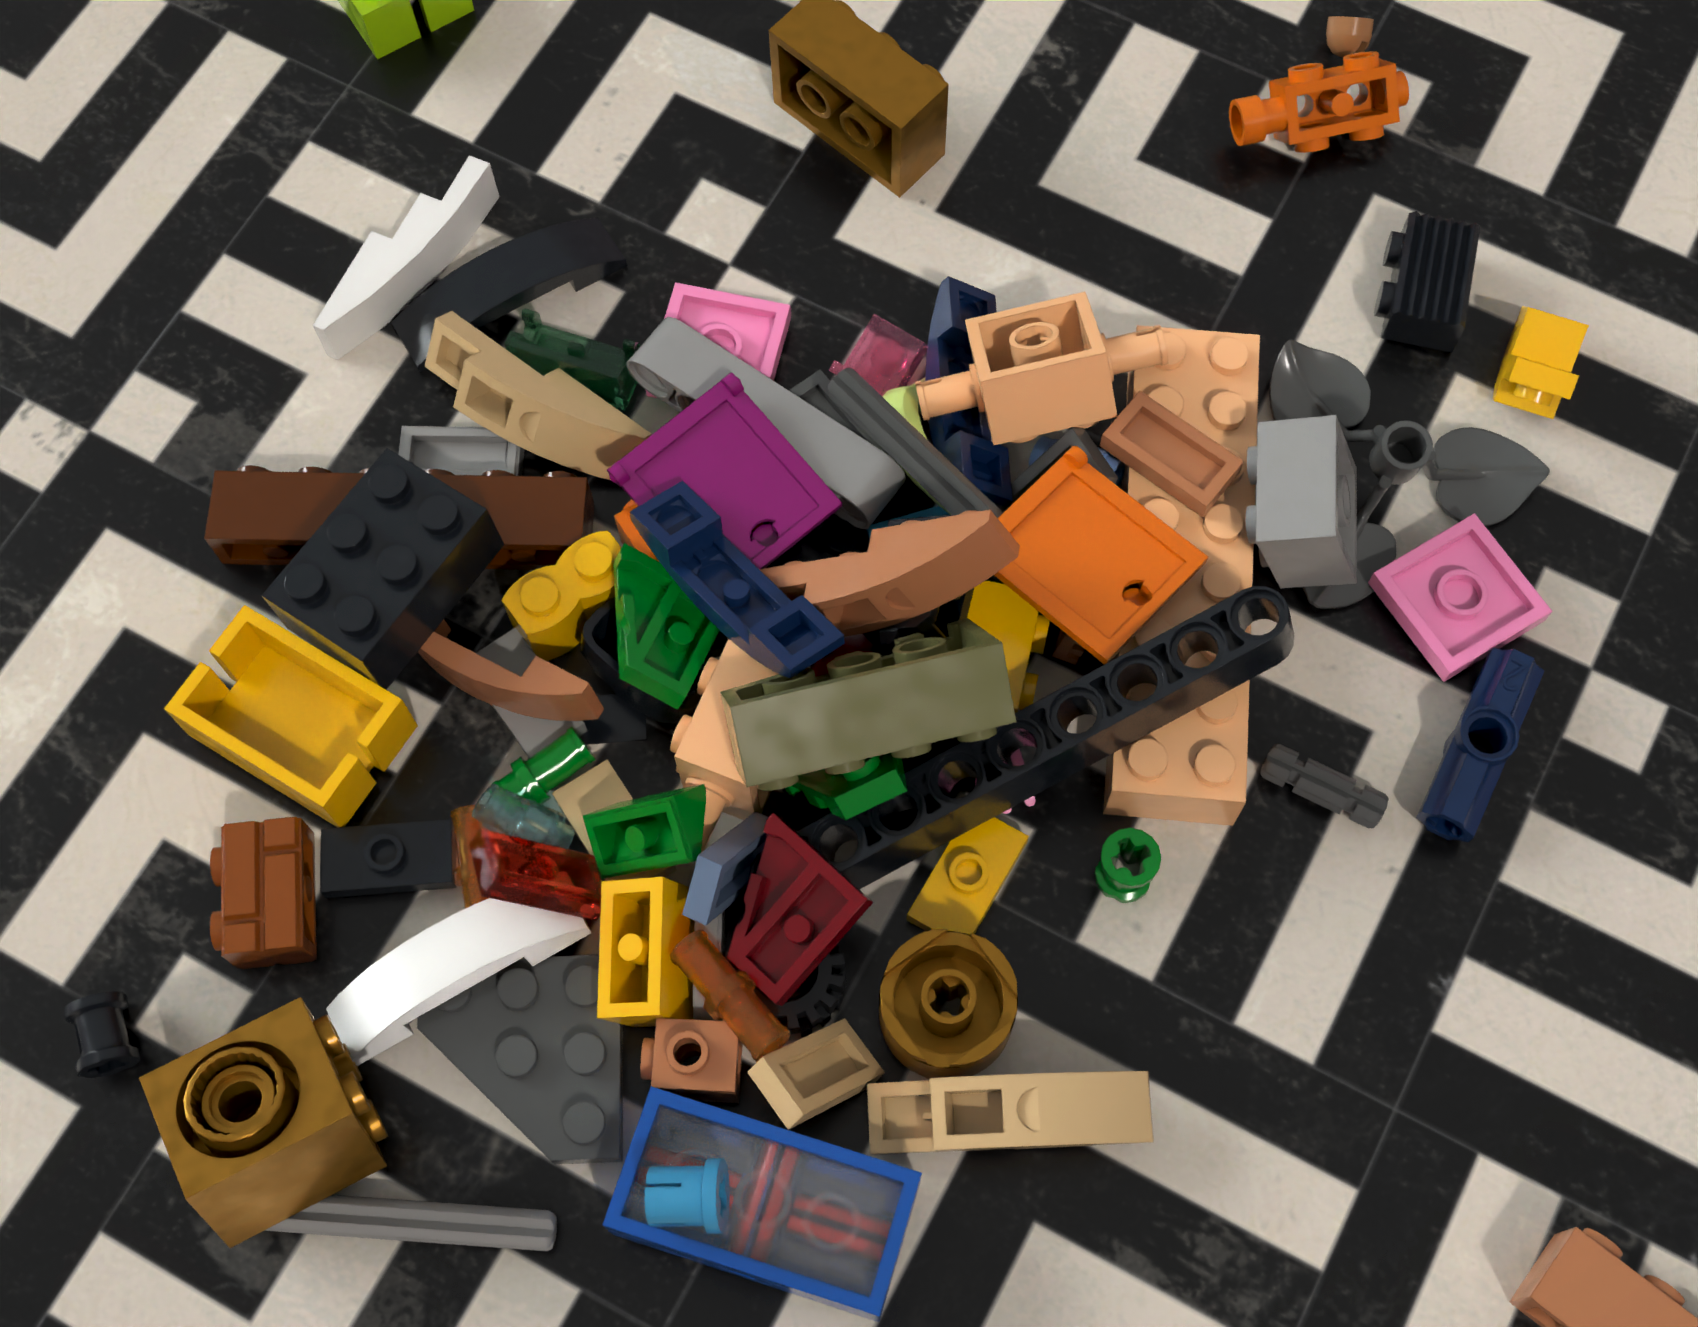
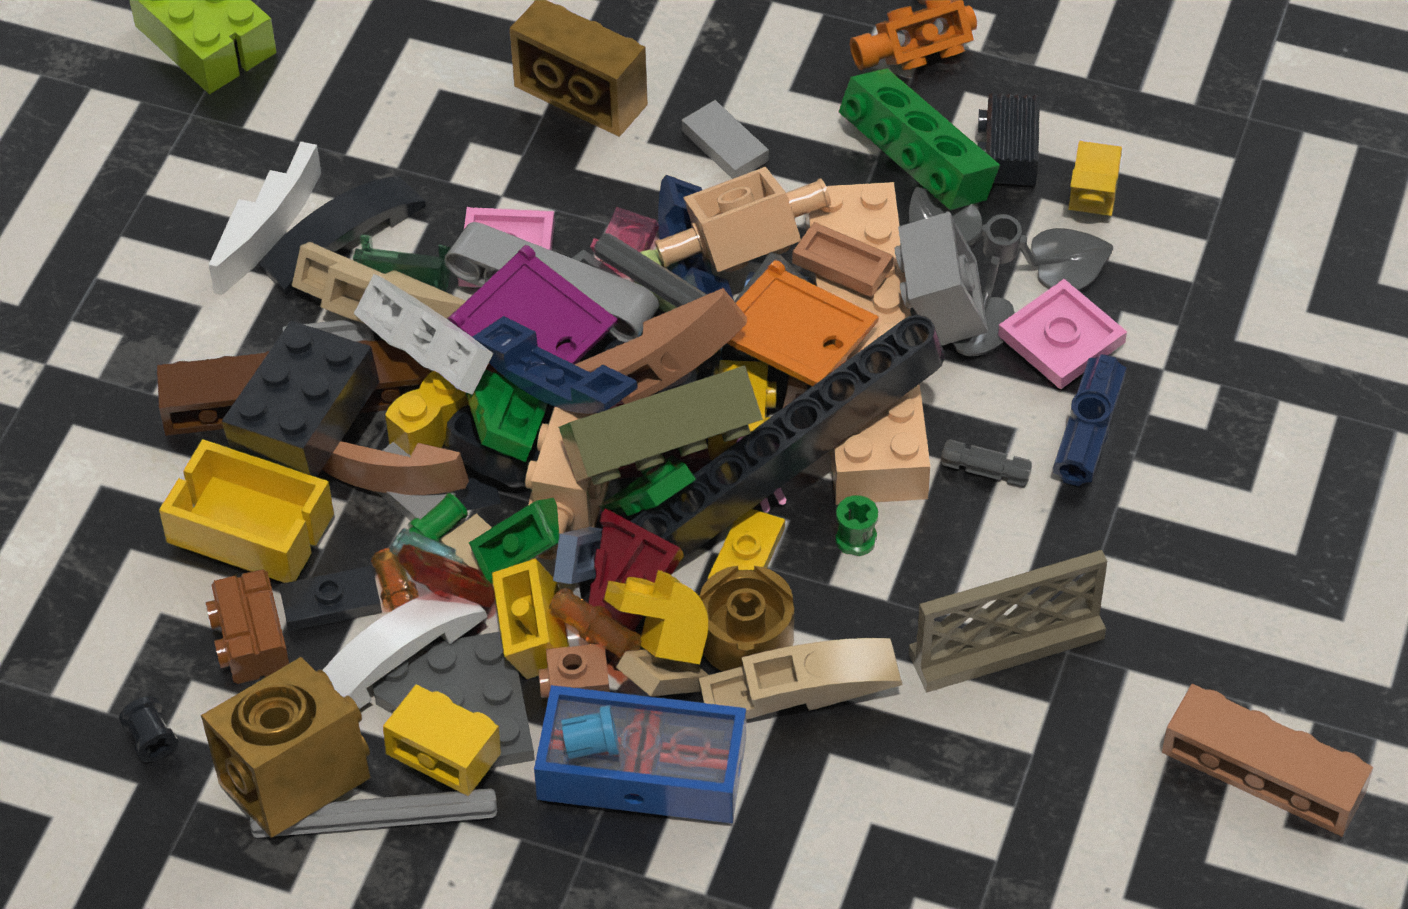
camera: 10 degrees left, 15 degrees down
none -> white slope [354,274,493,395]
none -> yellow brick [383,684,501,796]
none -> yellow brick [604,570,708,665]
none -> light grey tile [682,100,769,179]
none -> green brick [838,68,1000,210]
none -> dark tan fence [909,550,1108,693]

